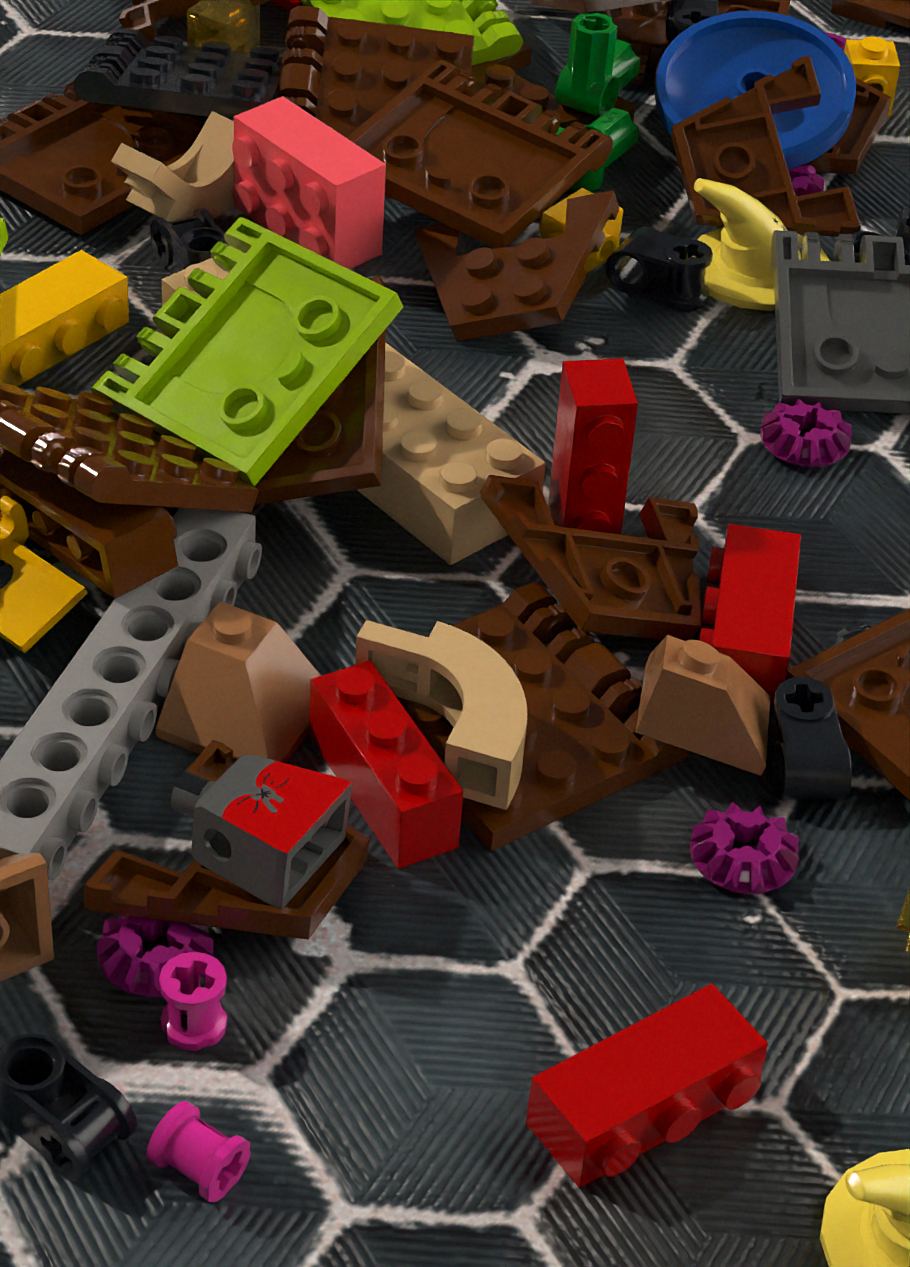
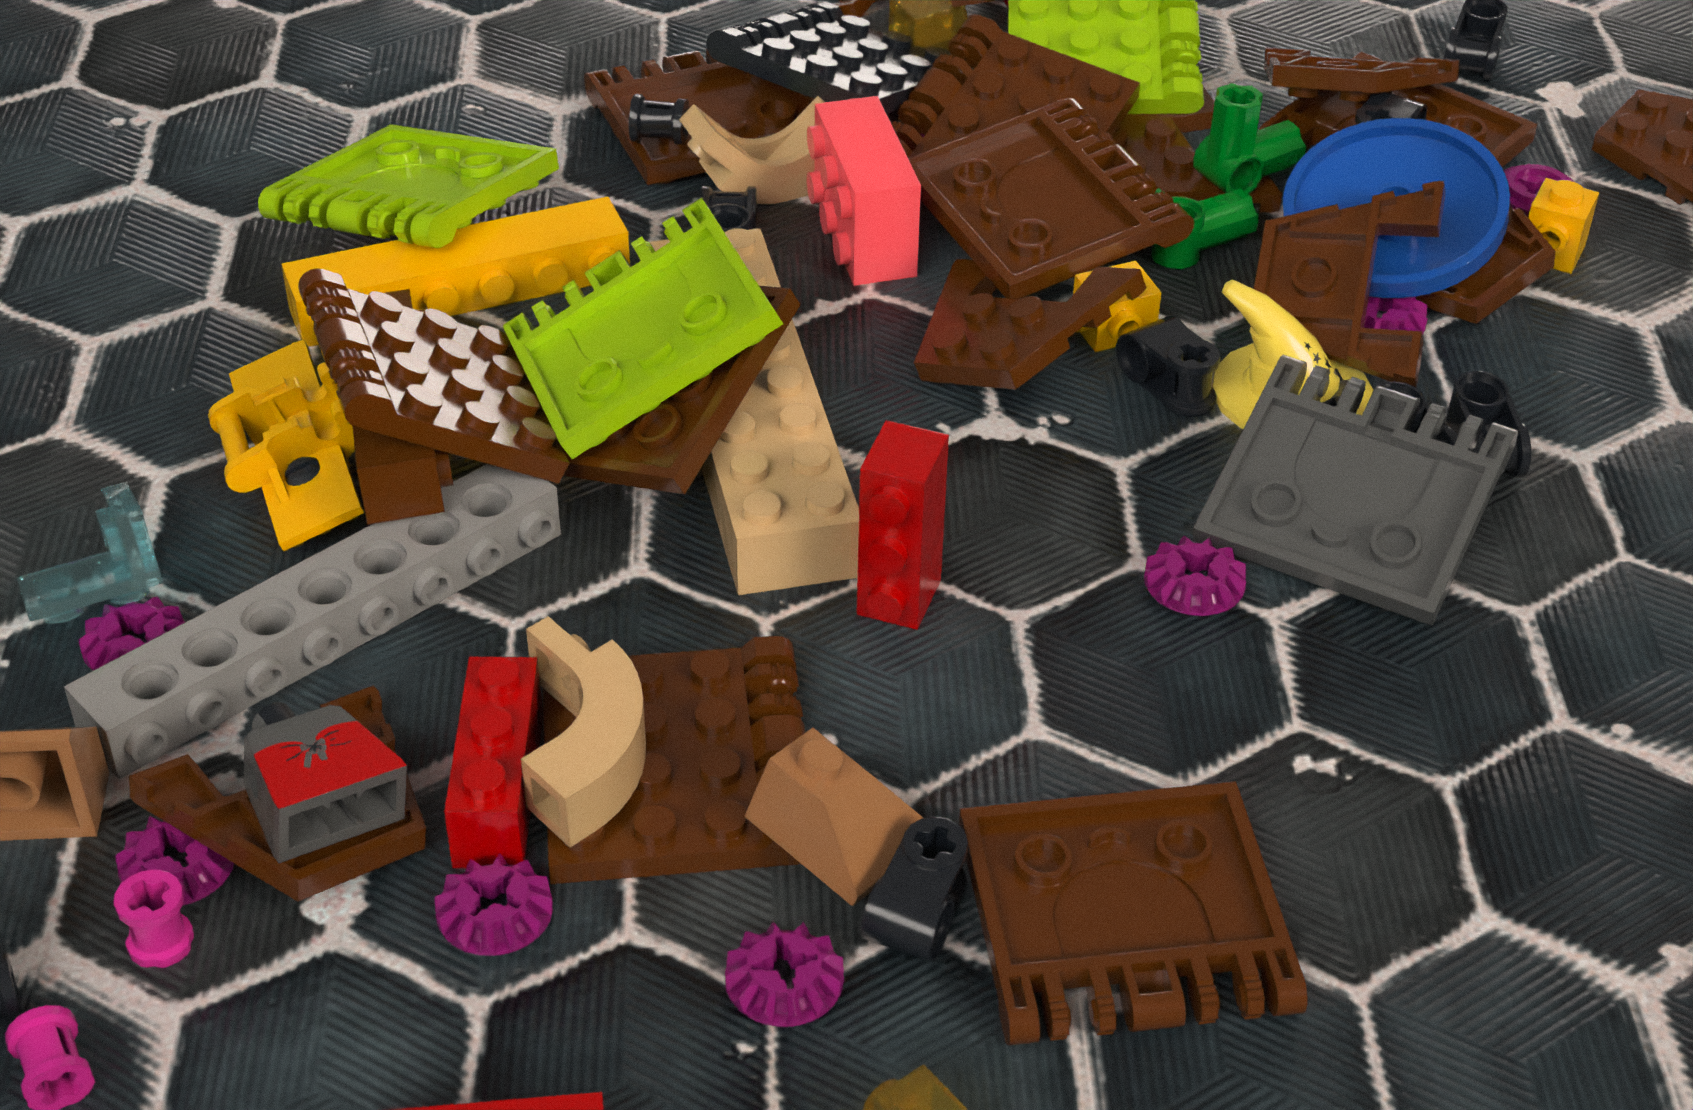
camera: 30 degrees right, 0 degrees up
medium nougat slope [155,601,321,763] -> none
reddish brown wing [480,475,701,641] -> none
red brick [699,524,801,703] -> none
none -> magenta gear [435,853,553,956]
none -> black bush [629,94,689,145]

